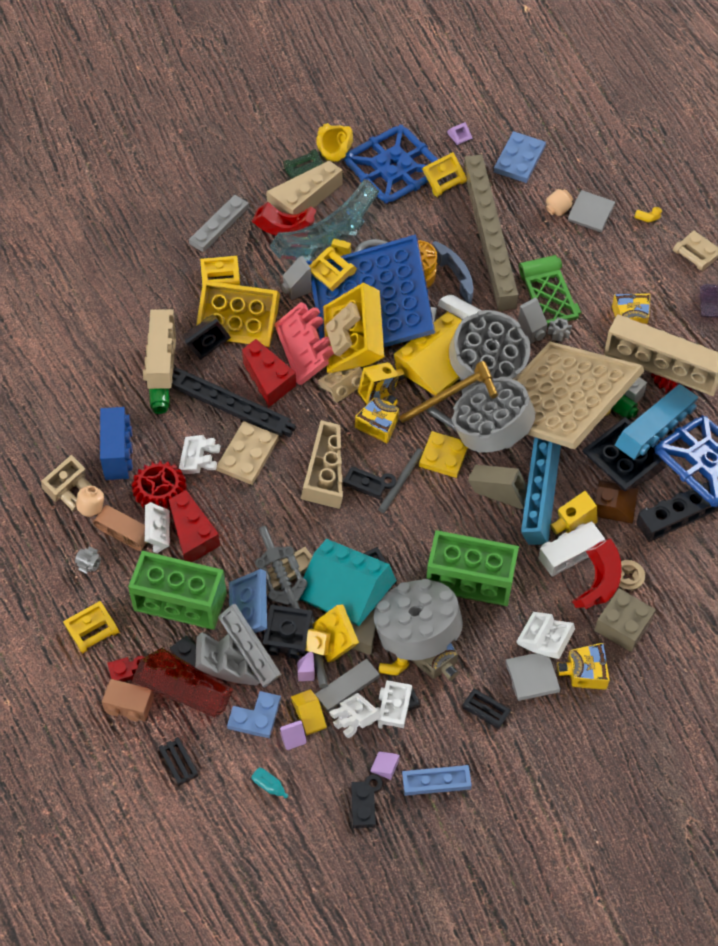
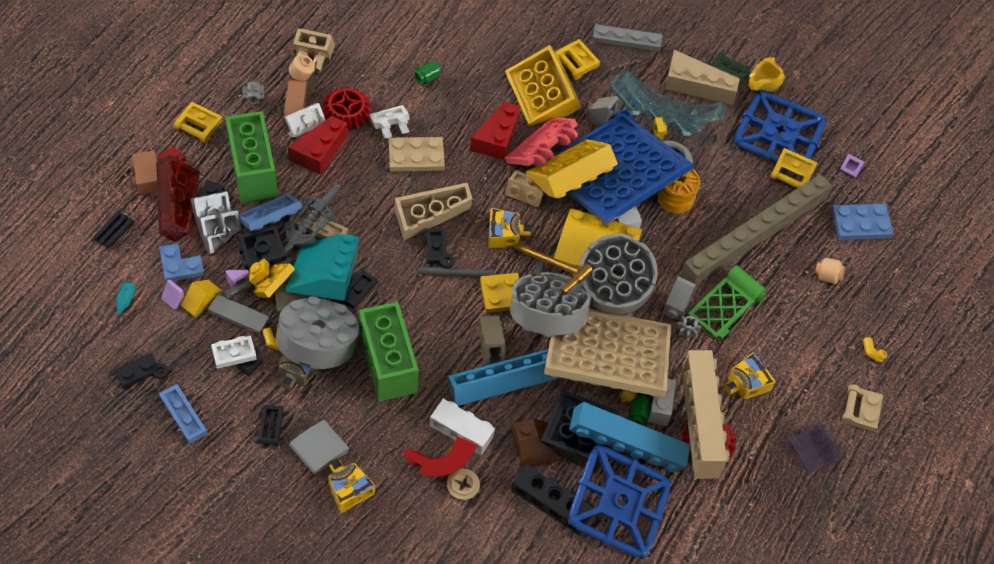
camera: 55 degrees right, 0 degrees up
blue brick [100,407,133,480] -> none
tan wedge [143,309,176,389] -> none
black hinge [171,367,297,437] -> none
black slope [183,314,231,360] -> none
light grey tile [218,604,282,687] -> none
red arch [252,202,317,238] -> none
yellow plate [309,247,357,292] -> none
tan plate [325,302,361,356] -> none
white plate [329,693,381,738] -> none
yellow torso [358,362,405,404] -> none
lavender slope [370,752,399,780] -> none
sand blue slope [432,241,473,305] -> none
white slope [438,295,482,319] -> none
white slope [517,612,575,659] -> none
yellow torso [550,491,598,535] -> none
light grey slope [568,190,615,233] -> none
dark tan brick [595,588,656,652] -> none

